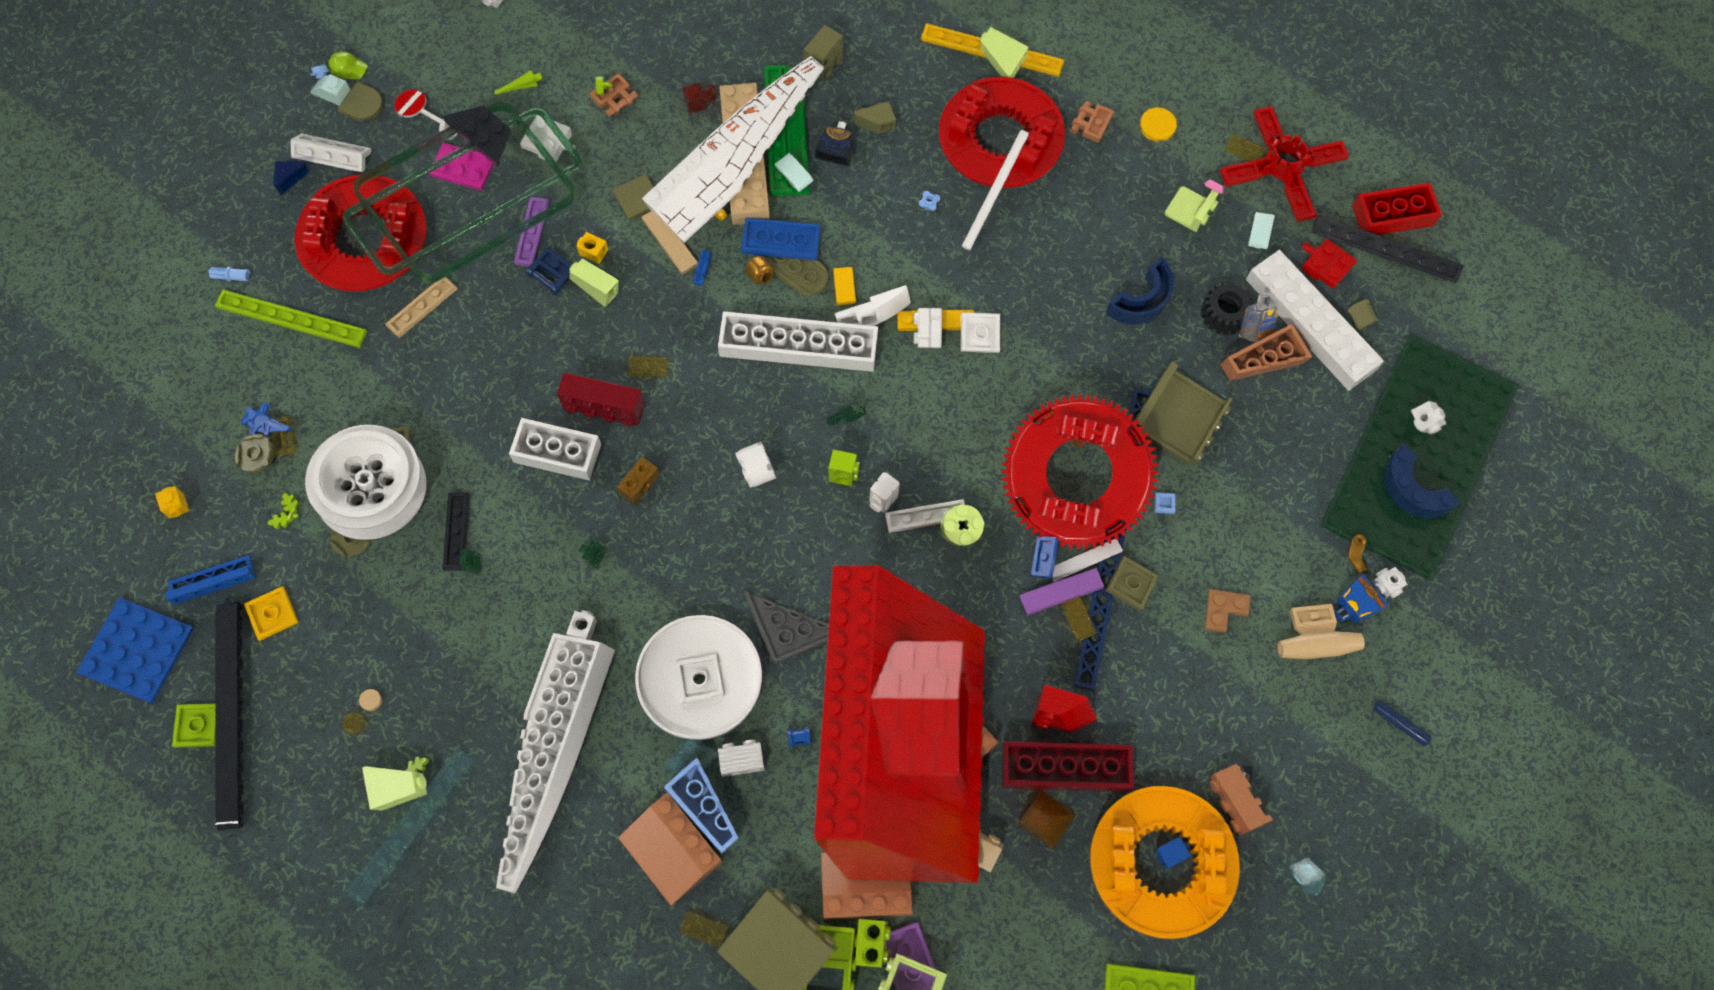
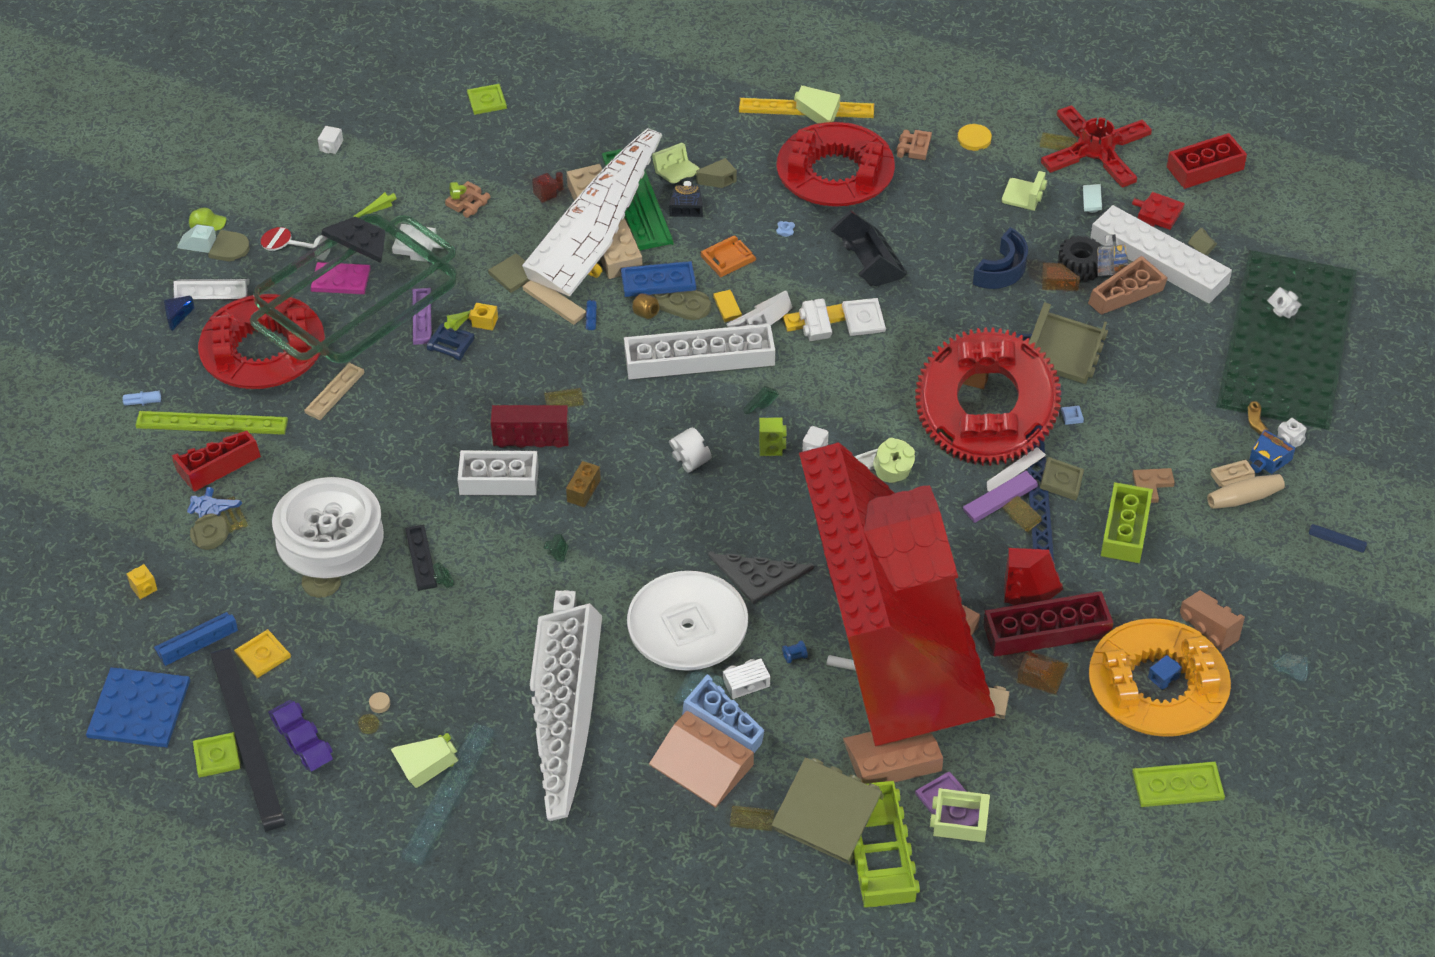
camera: 10 degrees left, 20 degrees down
lime animal [268,493,300,529] -> none
light blue plate [311,65,331,79] -> none
yellowish green slope [569,259,618,307] -> none
light aqua slope [775,153,813,192] -> none
olive brick [804,25,843,81] -> none
lime brick [855,919,891,968] -> none
white piece [962,130,1029,251] -> none
plate [1031,536,1059,578] -> none
bright pink tile [1205,180,1224,195] -> none
black plate [1312,214,1464,283] -> none
dark blue brick [1384,443,1461,518] -> none
none -> red wedge [171,431,261,492]
none -> dark purple brick [268,700,333,772]
none -> lime piece [444,310,470,331]
none -> yellowish green bracket [652,143,699,183]
none -> orange container [701,236,756,277]
none -> black windscreen [830,210,907,287]
none -> clear orange slope [1041,263,1080,291]
none -> lime brick [1101,482,1153,563]

